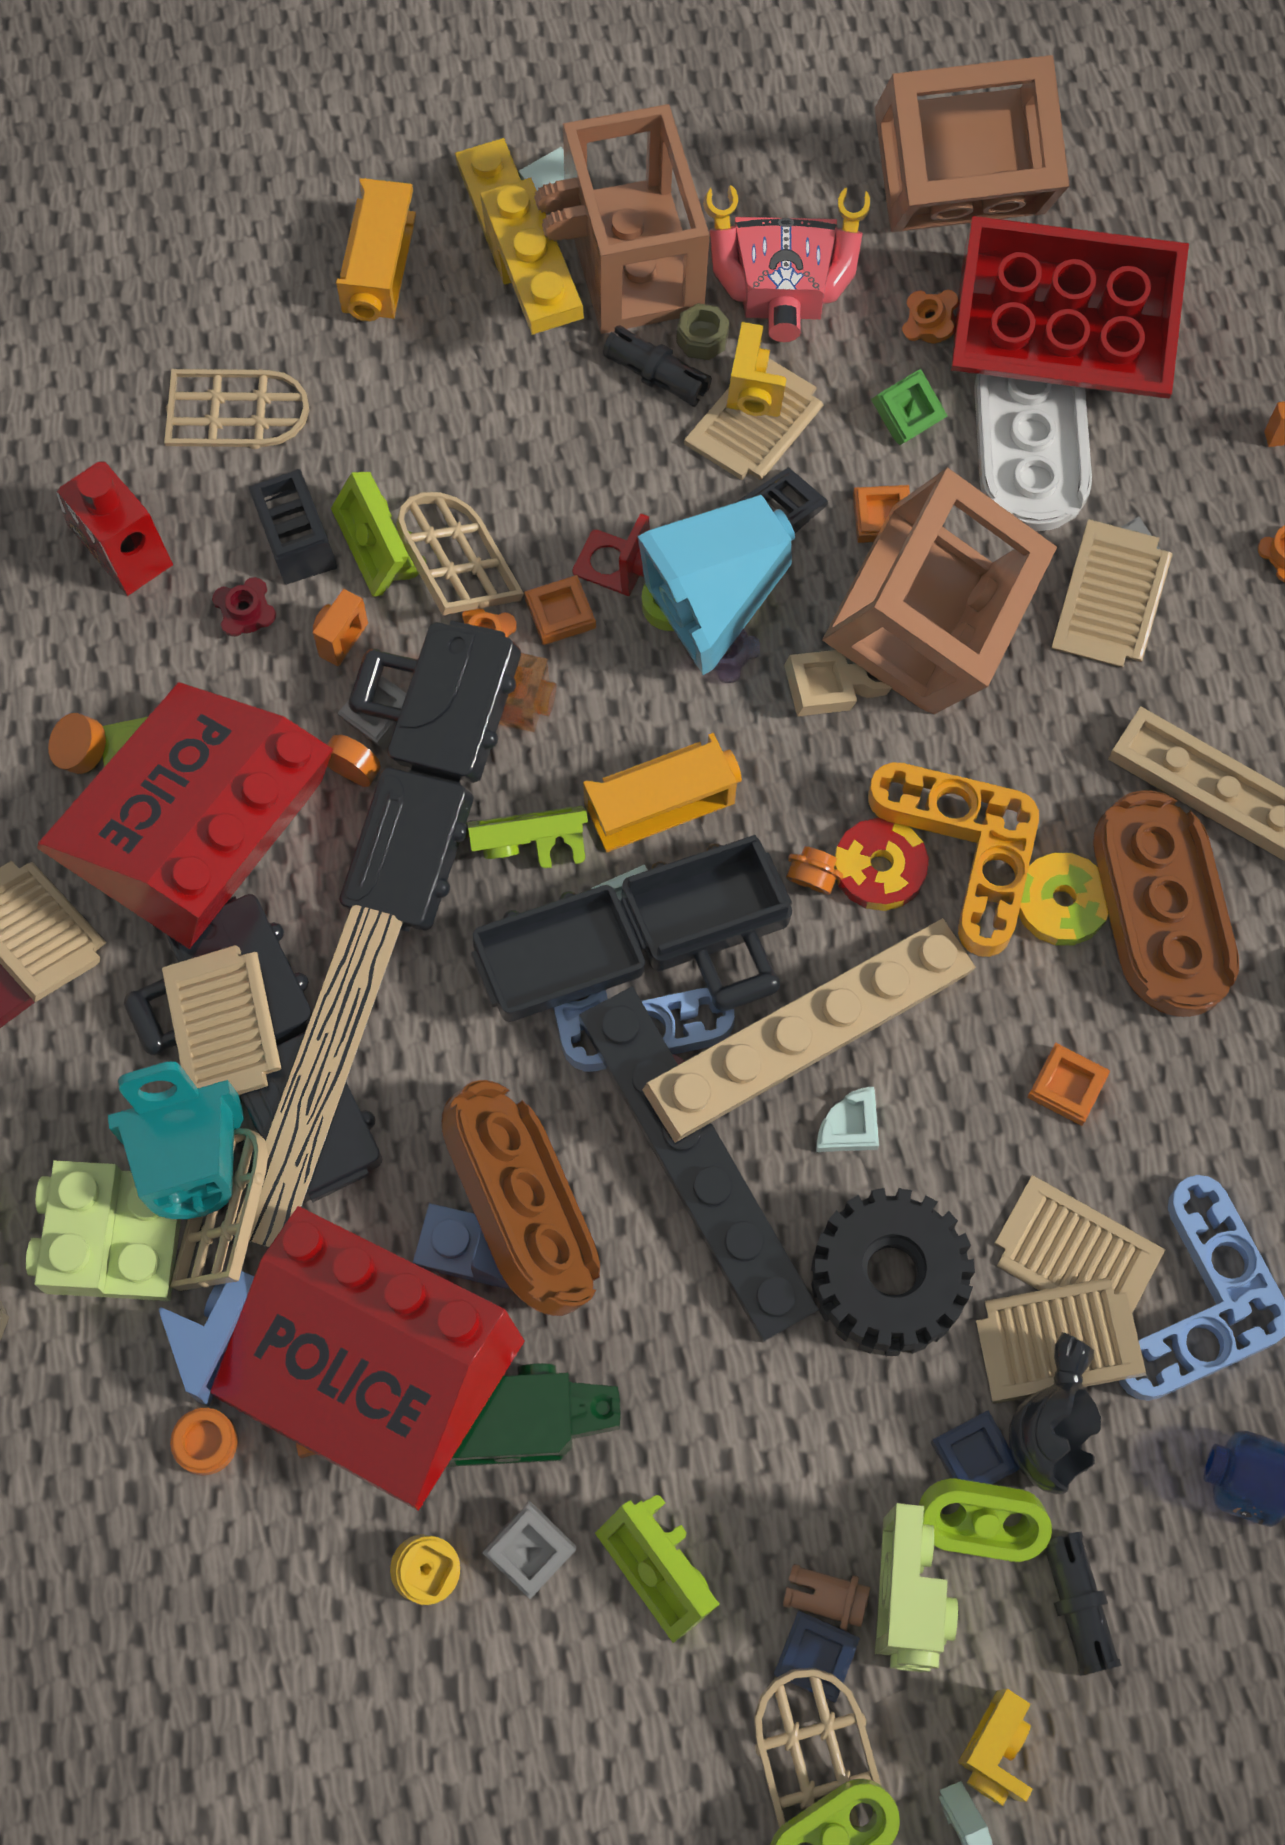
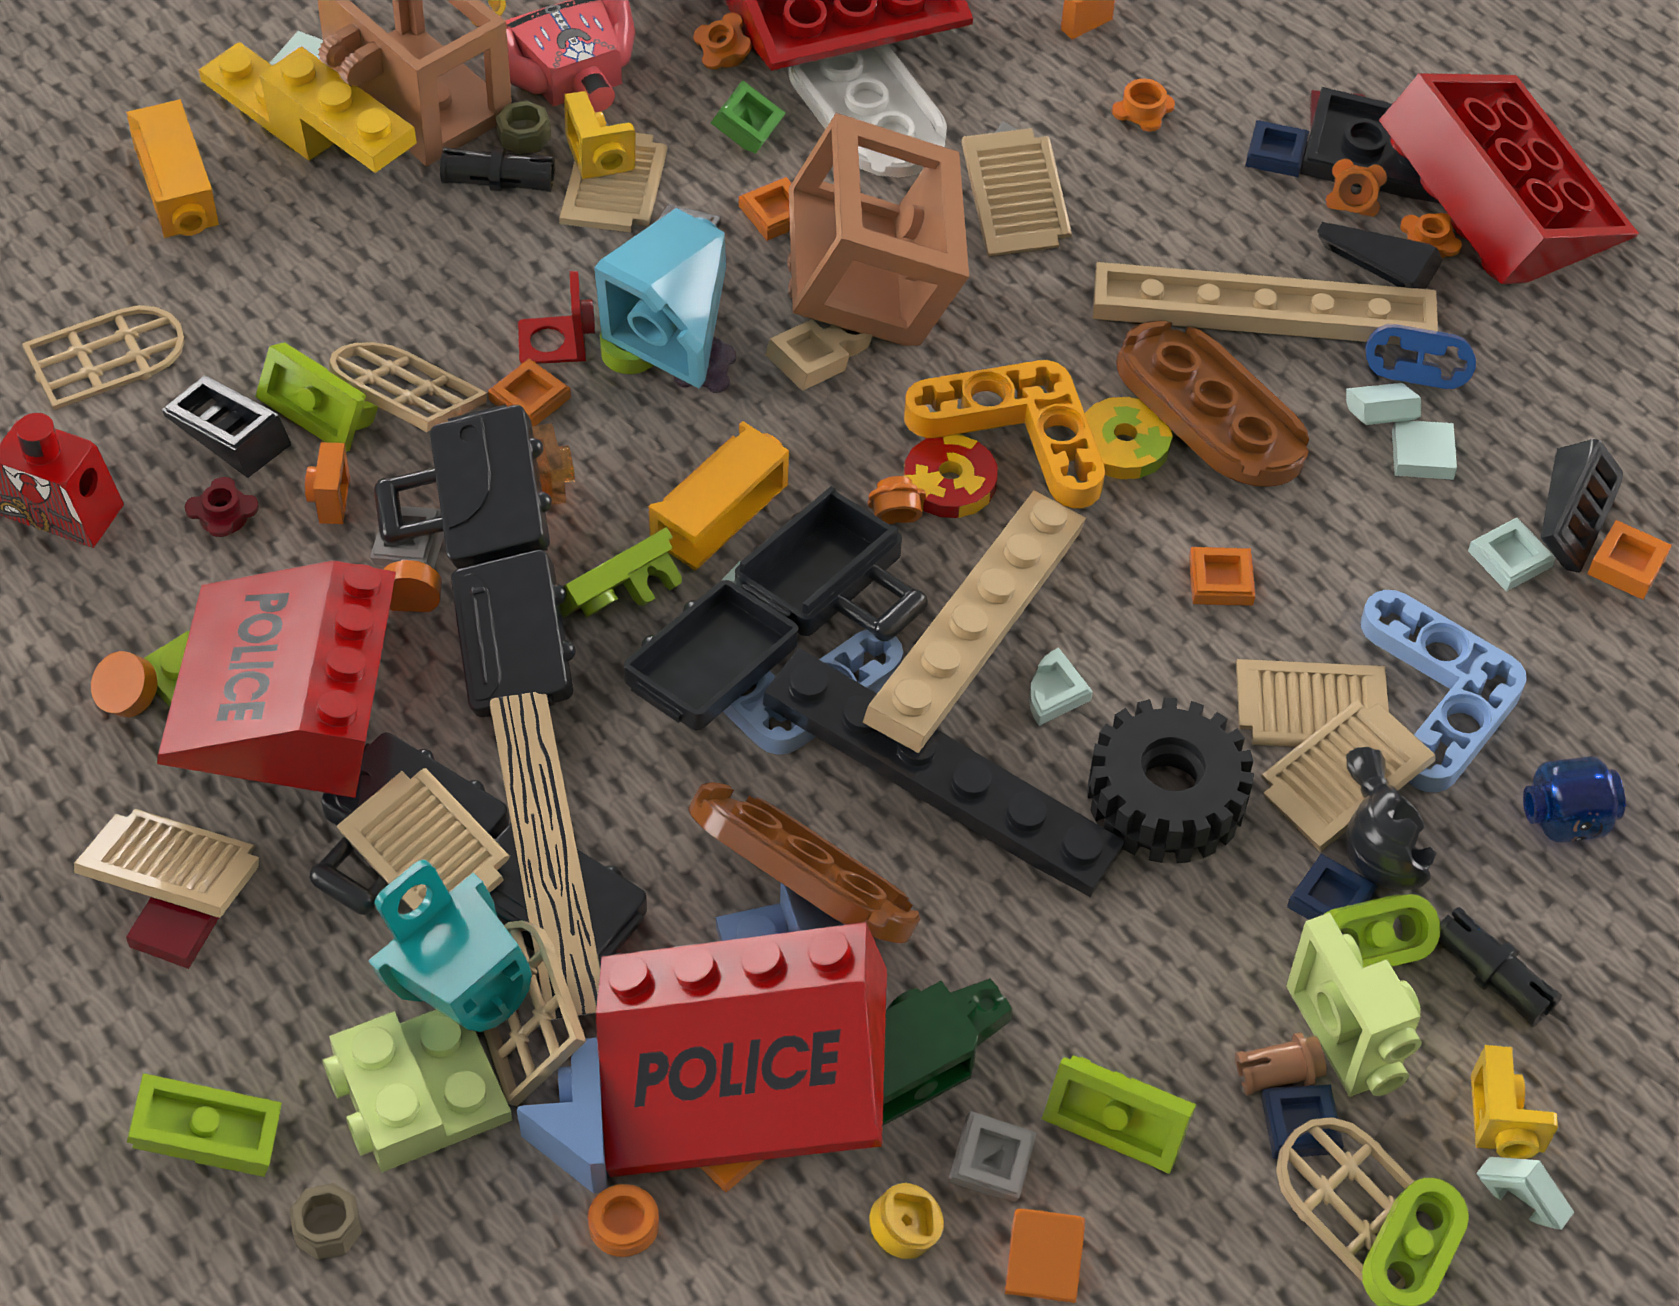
camera: 30 degrees left, 15 degrees down
none -> orange slope [1005,1208,1085,1303]

